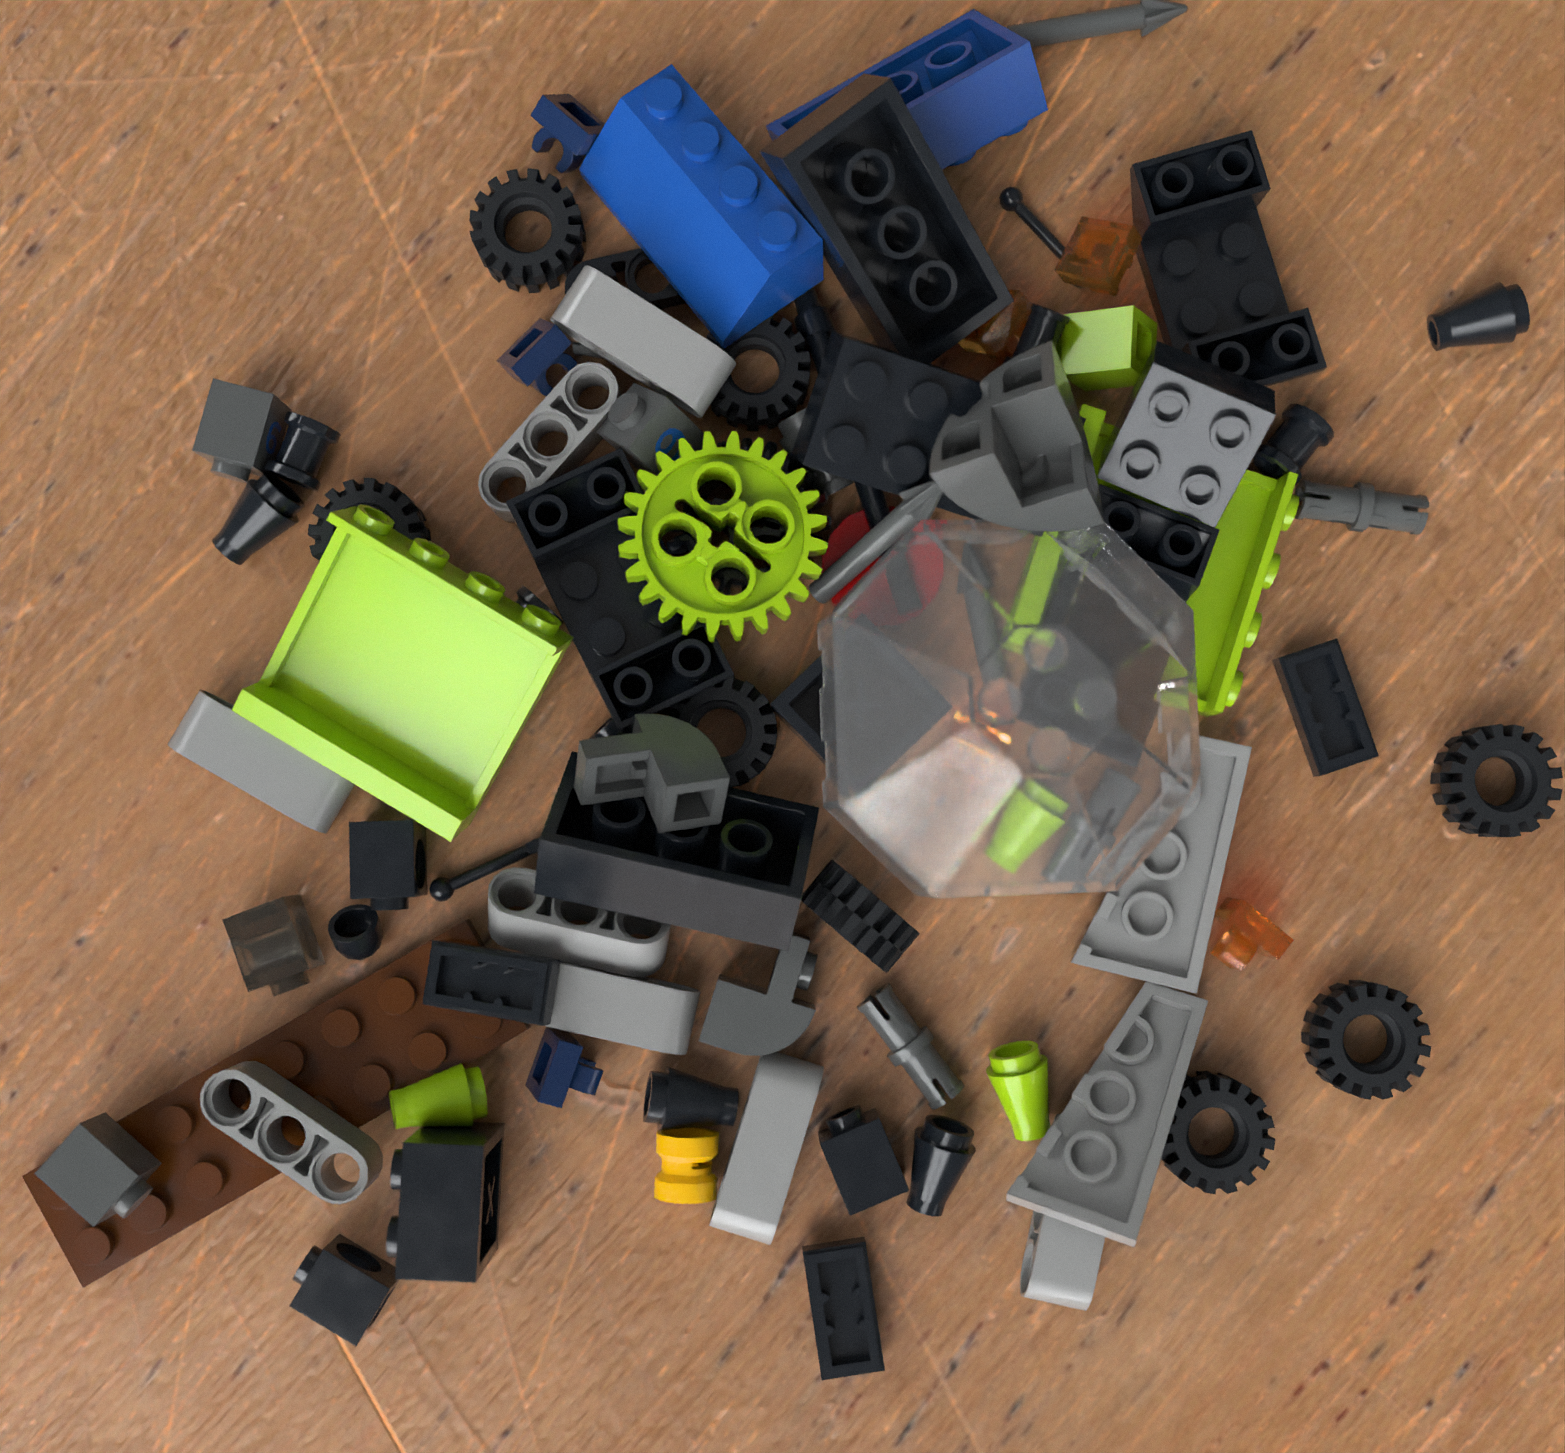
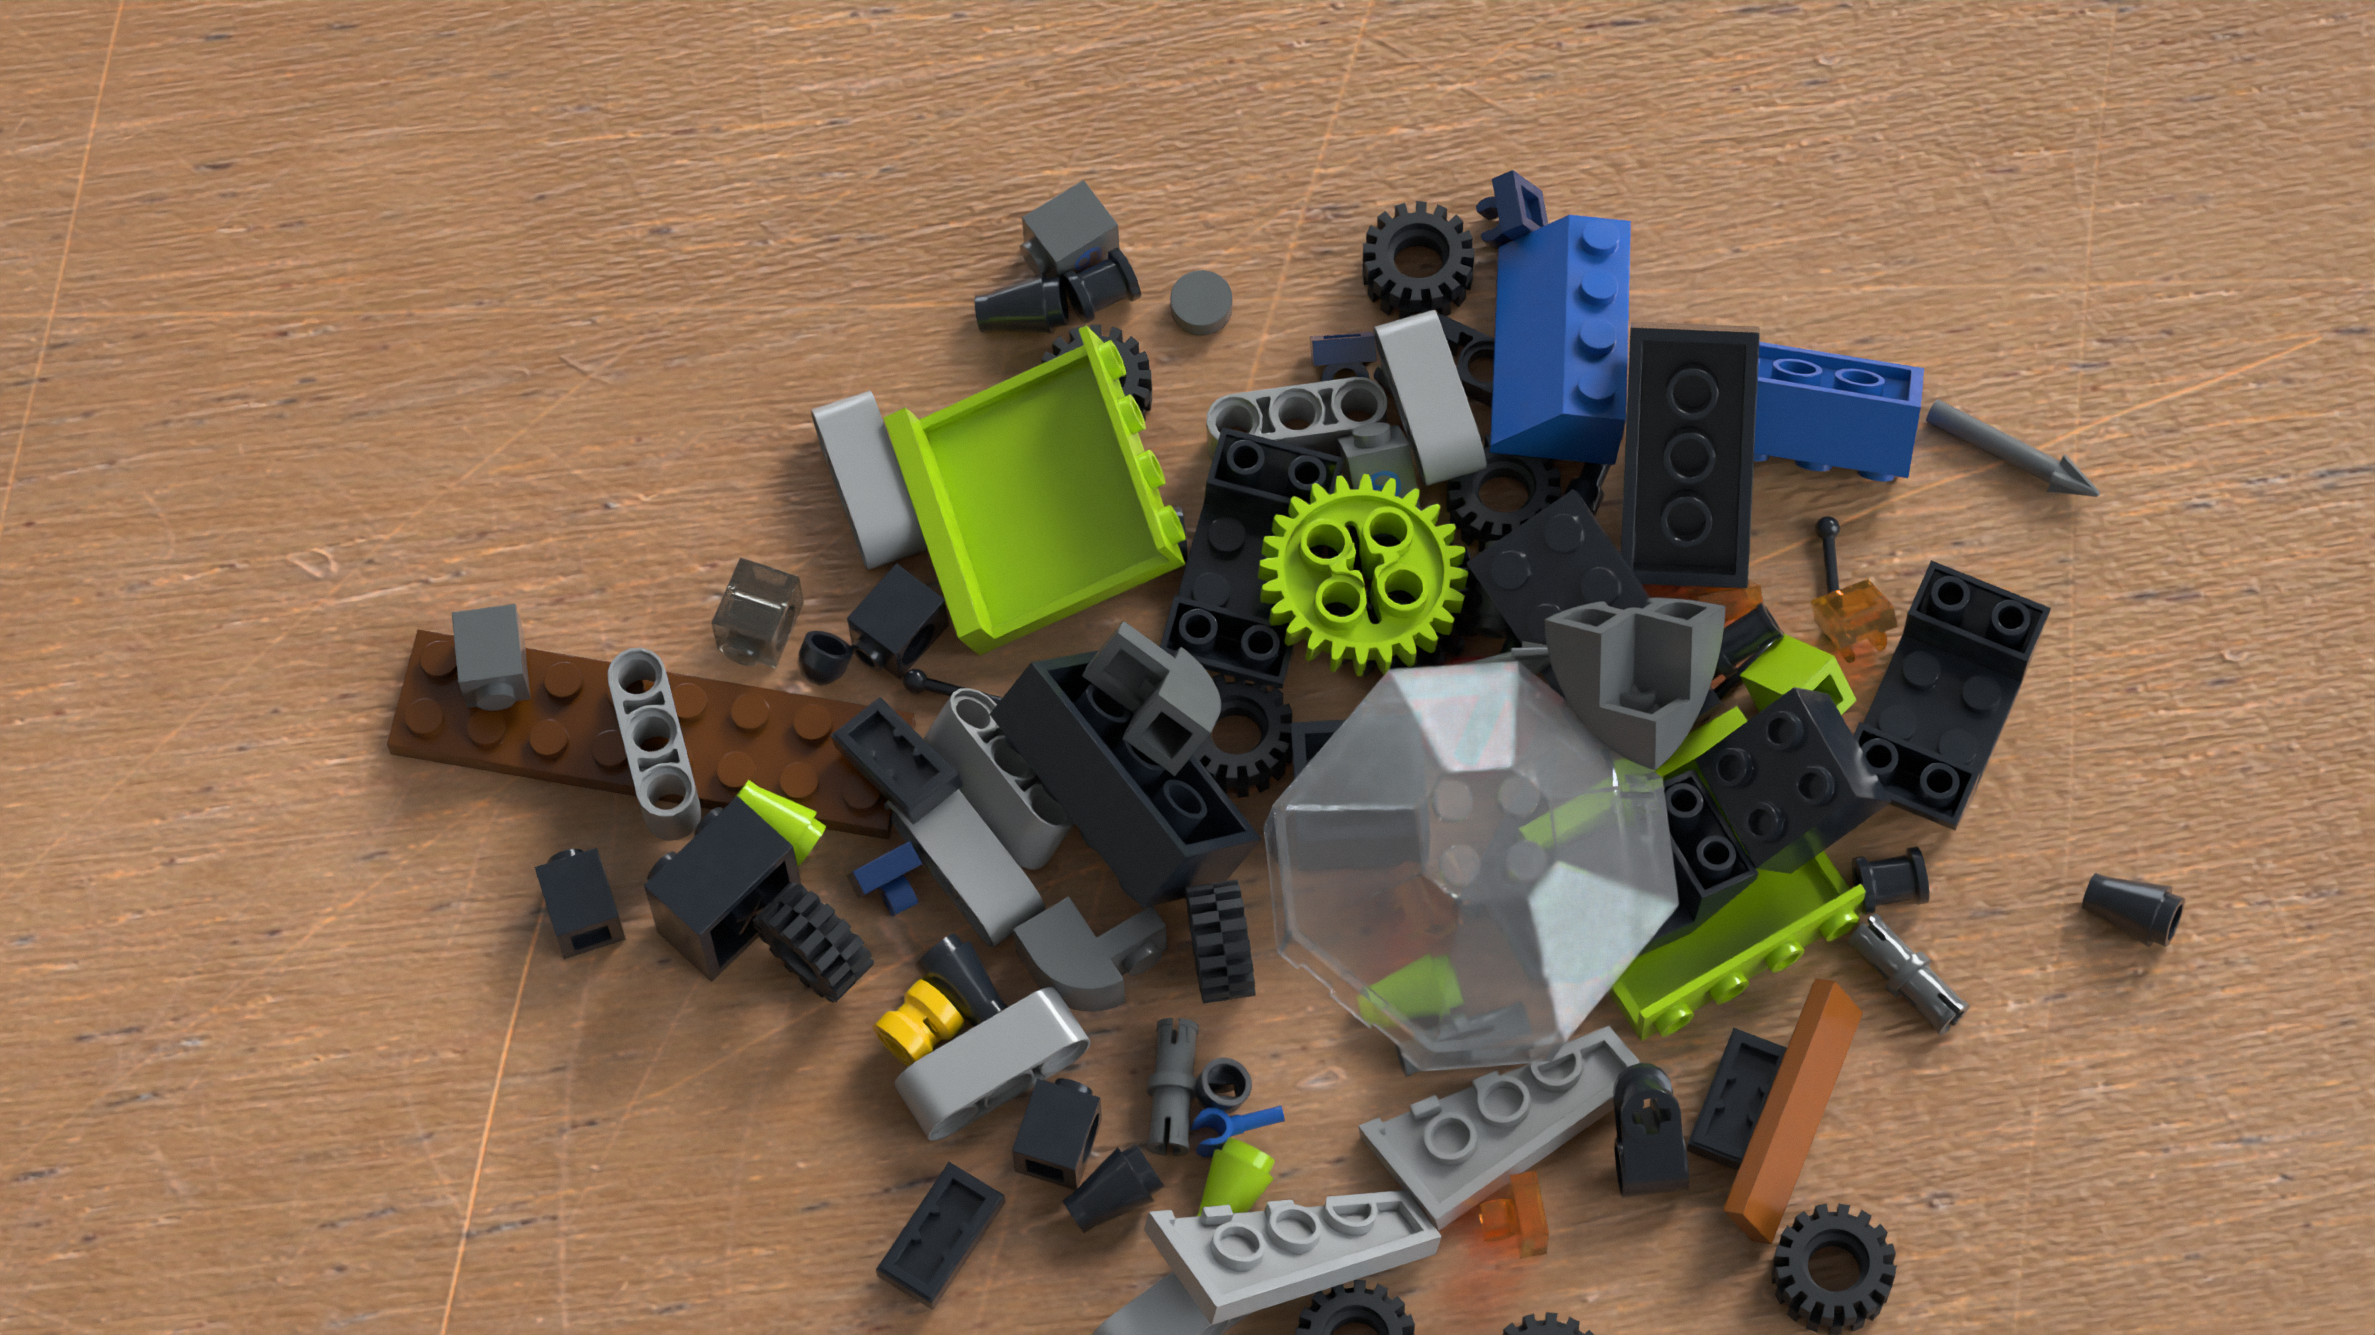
camera: 50 degrees right, 20 degrees down
none -> black tyre [753,882,874,1003]
none -> dark grey tile [1170,270,1233,335]
none -> blue hand [1190,1105,1285,1157]
none -> black hinge [1196,1057,1252,1114]
none -> black piece [1613,1063,1689,1198]
none -> dark orange tile [1723,978,1863,1245]

